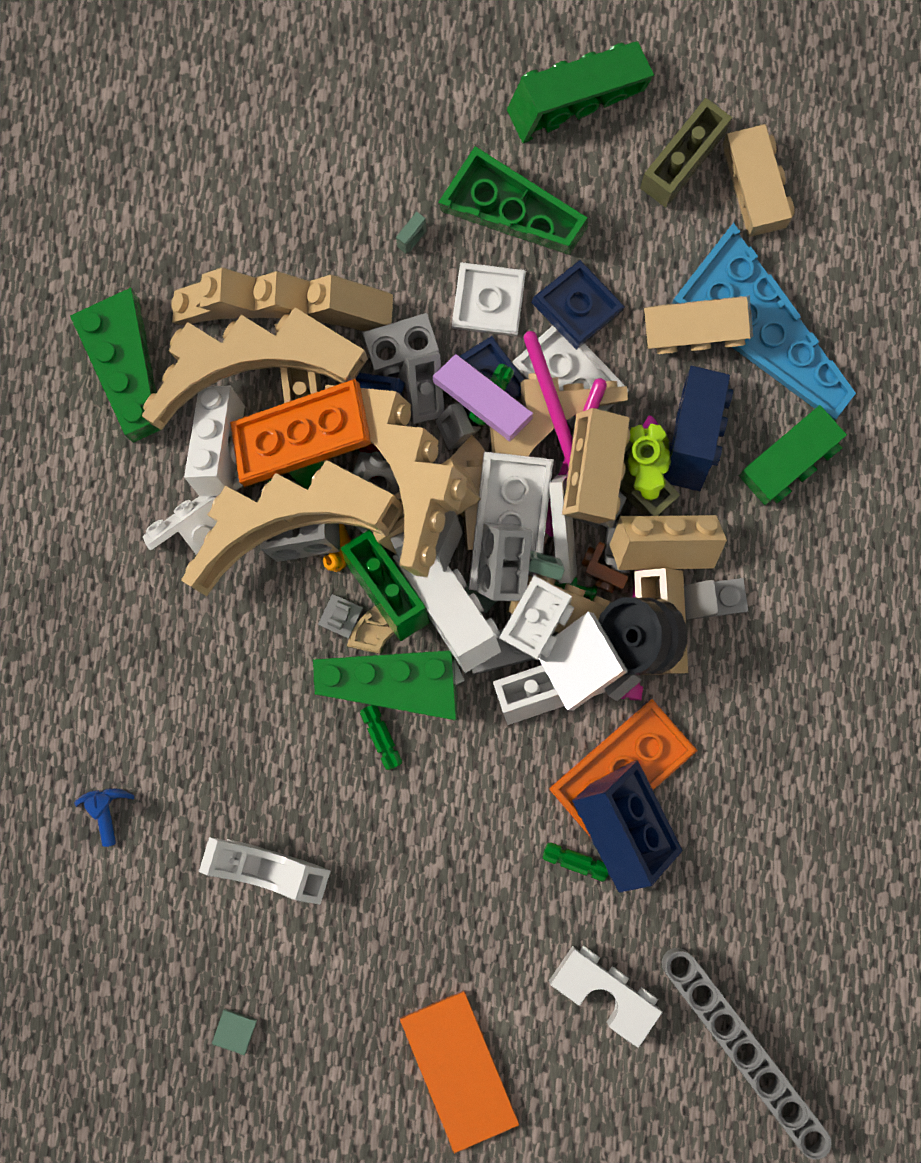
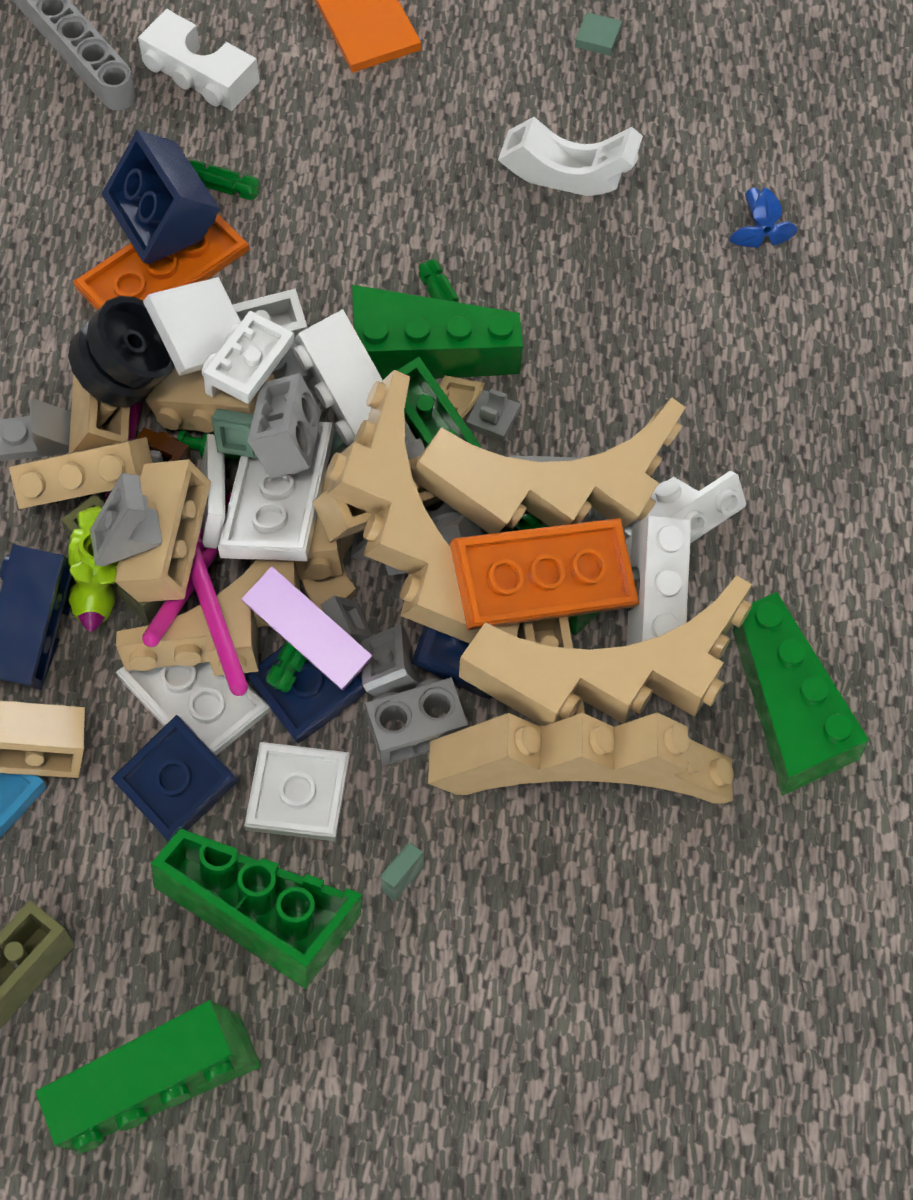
camera: 175 degrees right, 20 degrees down
none -> light grey slope [90,473,162,566]

